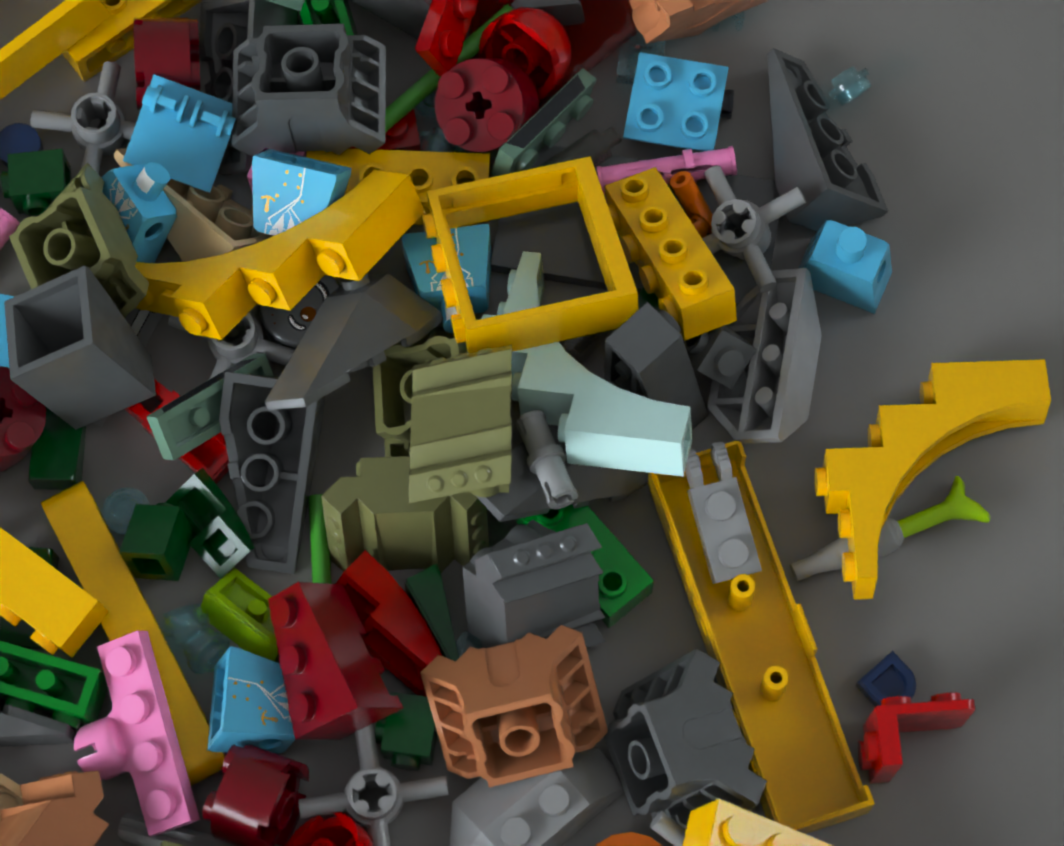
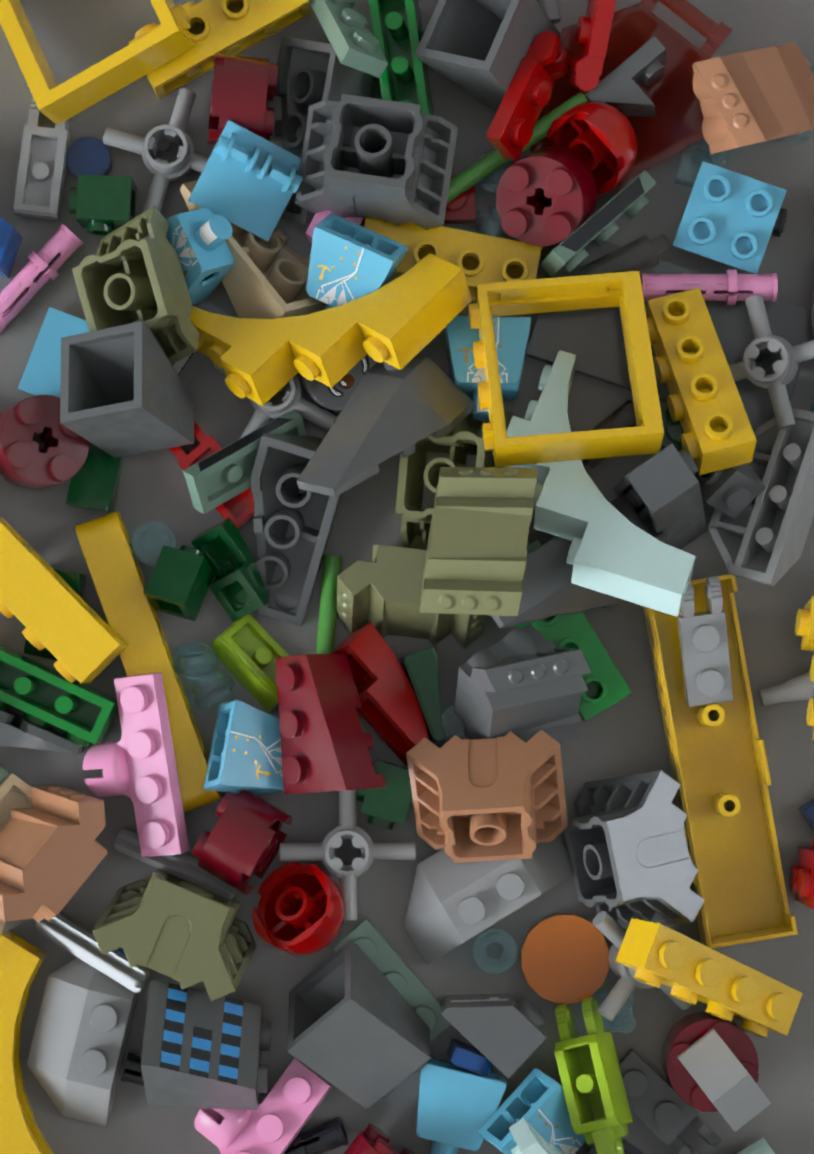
camera: 10 degrees right, 15 degrees up
light grey pin [515,410,578,509] -> none
orange arm [670,171,713,238] -> none

